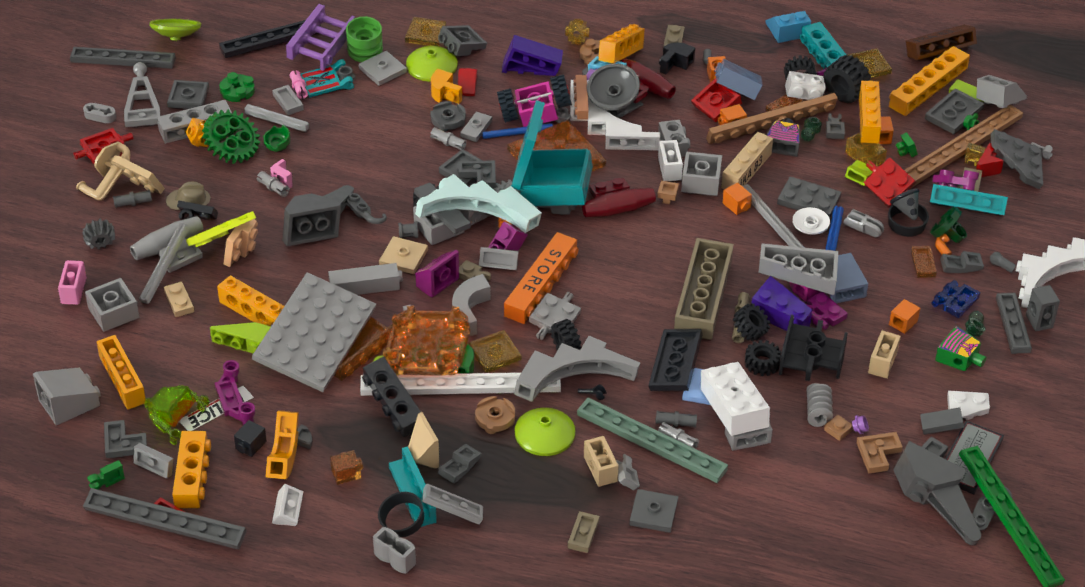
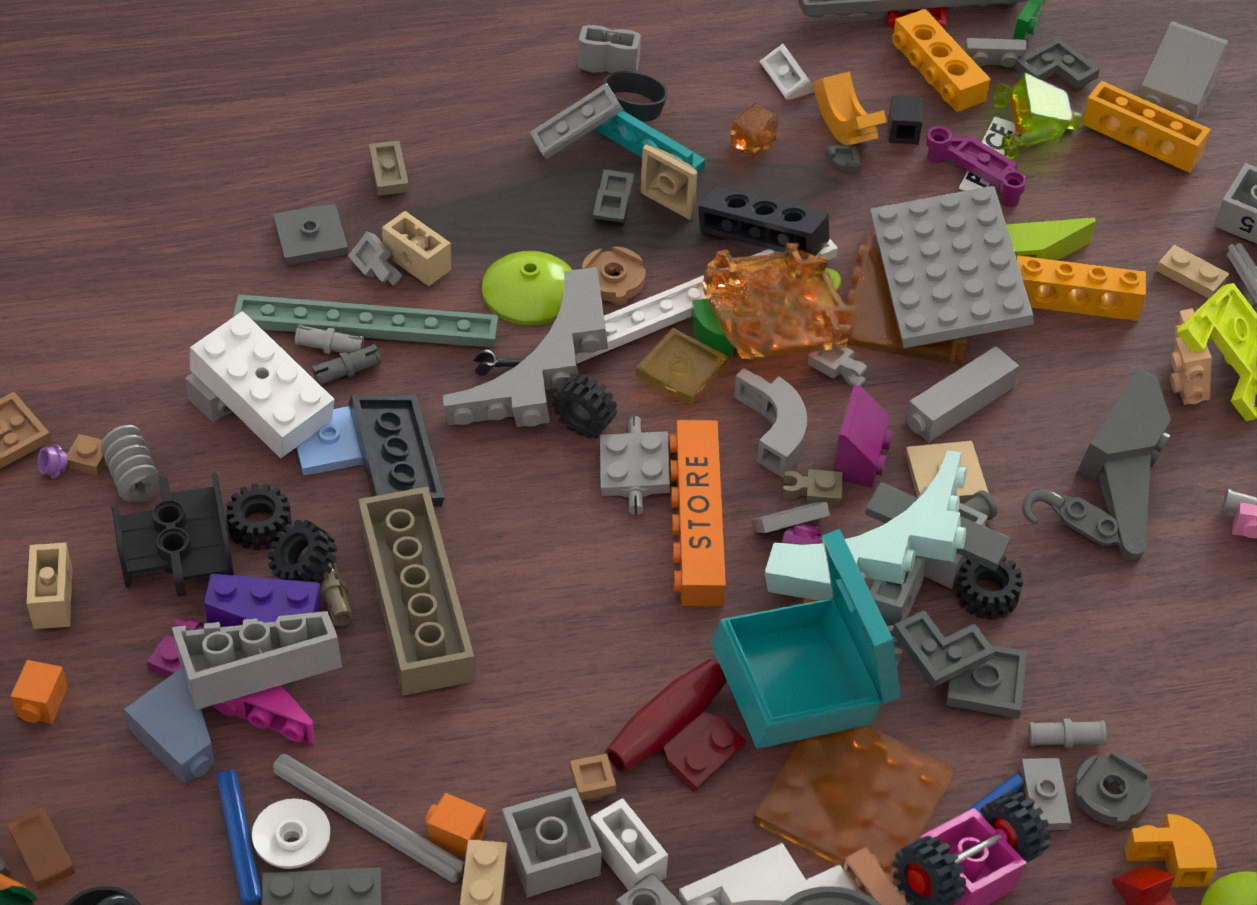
camera: 150 degrees right, 5 degrees up
light grey arm [843,209,884,237] -> none

